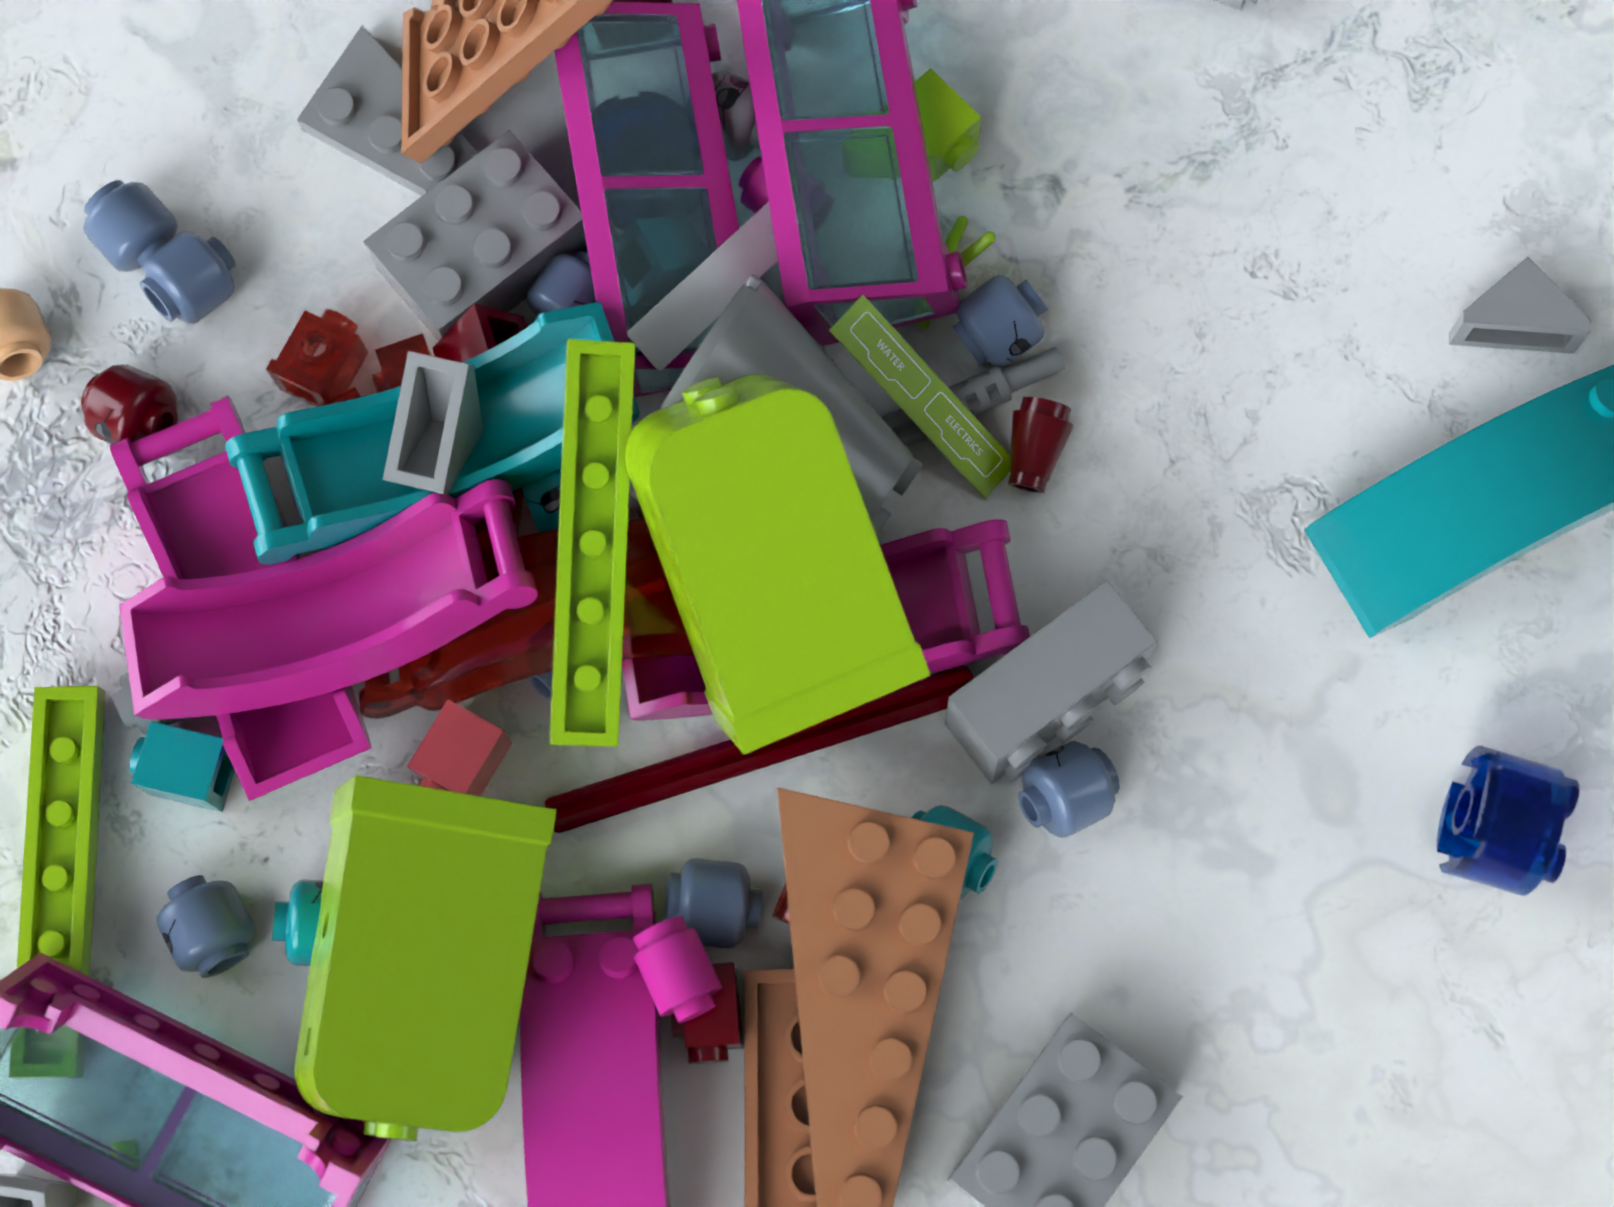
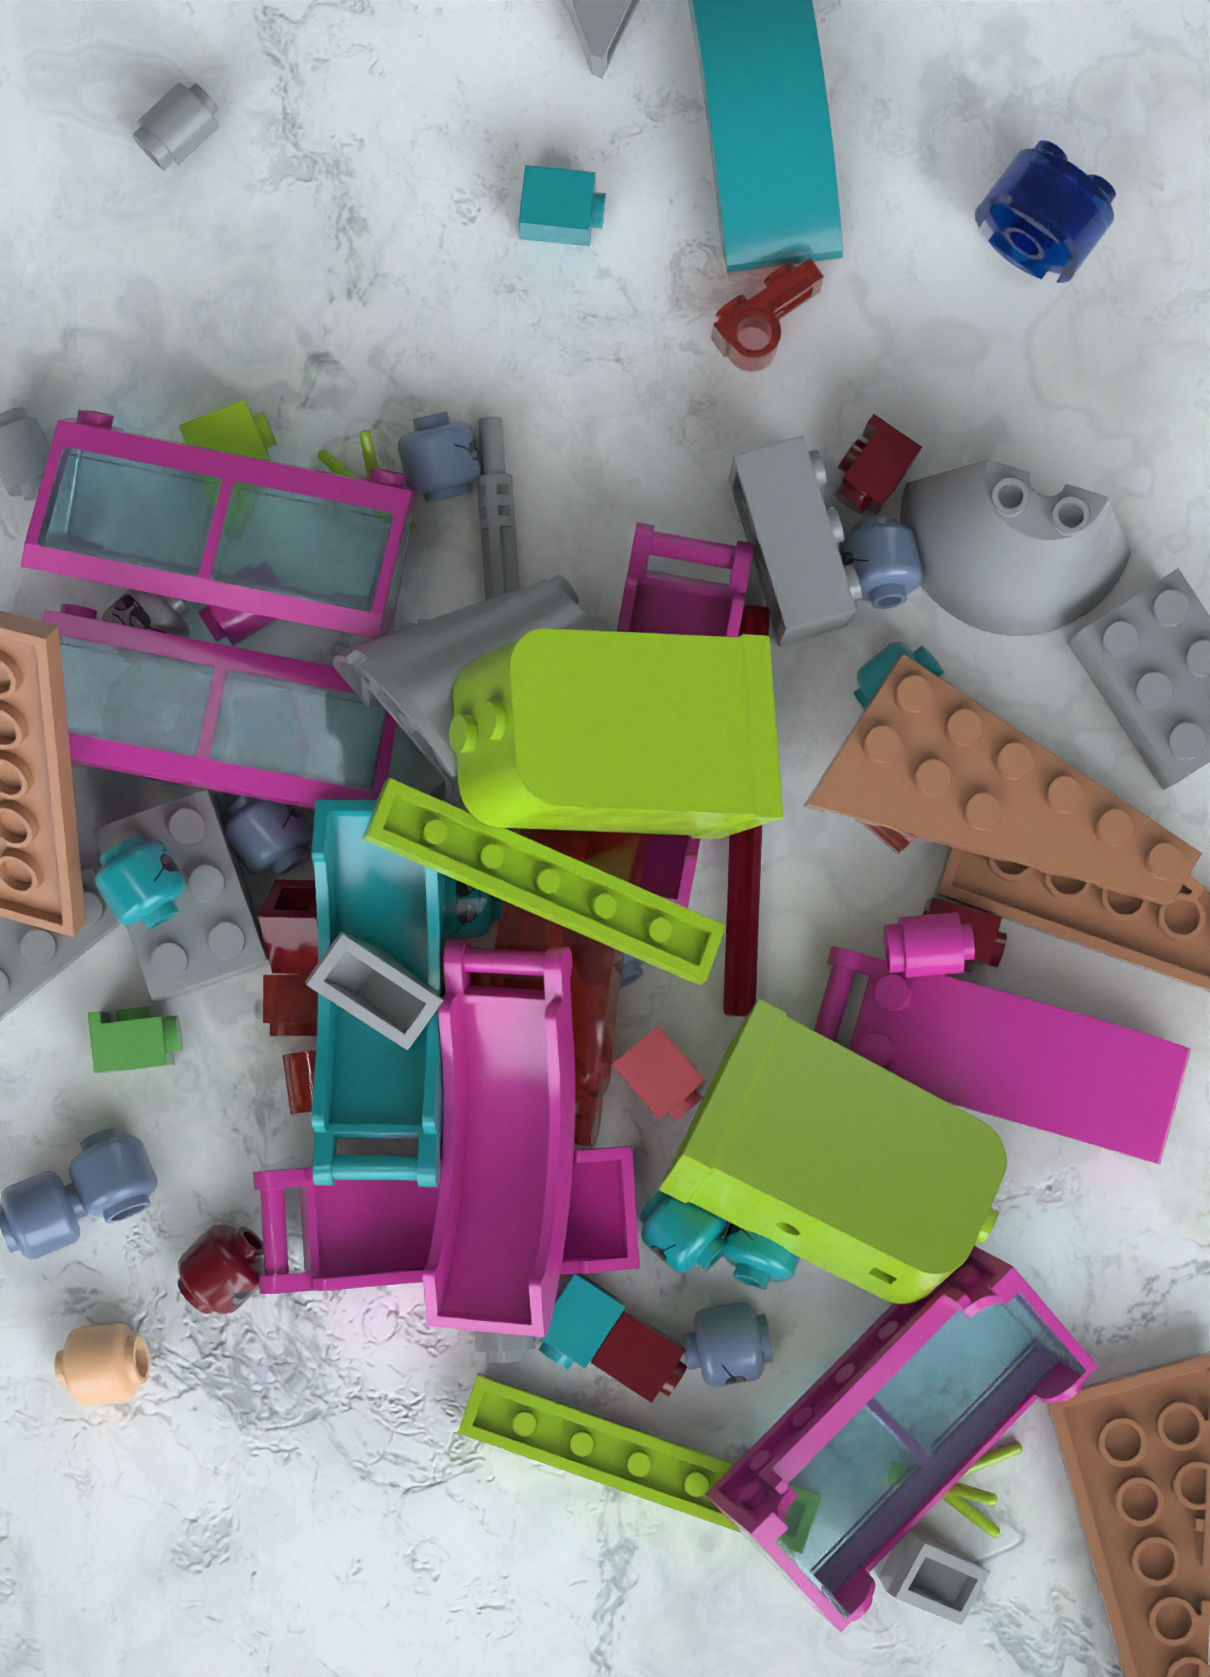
camera: 75 degrees left, 10 degrees up
clear red brick [266,309,369,407] -> none
white sticker [627,201,778,371] -> none
sand blue head [664,858,762,948] -> none
lime sticker [829,294,1010,499] -> none
dark red cone [1008,397,1074,493] -> none
none -> bright green brick [88,1006,183,1073]
none -> teal head [95,835,187,930]
none -> teal brick [519,165,606,246]
none -> dark red brick [590,1308,688,1403]
none -> teal head [639,1190,729,1273]
none -> clear red plate [711,258,824,372]
none -> dark red brick [834,413,922,516]
none -> light grey cone [900,459,1131,636]

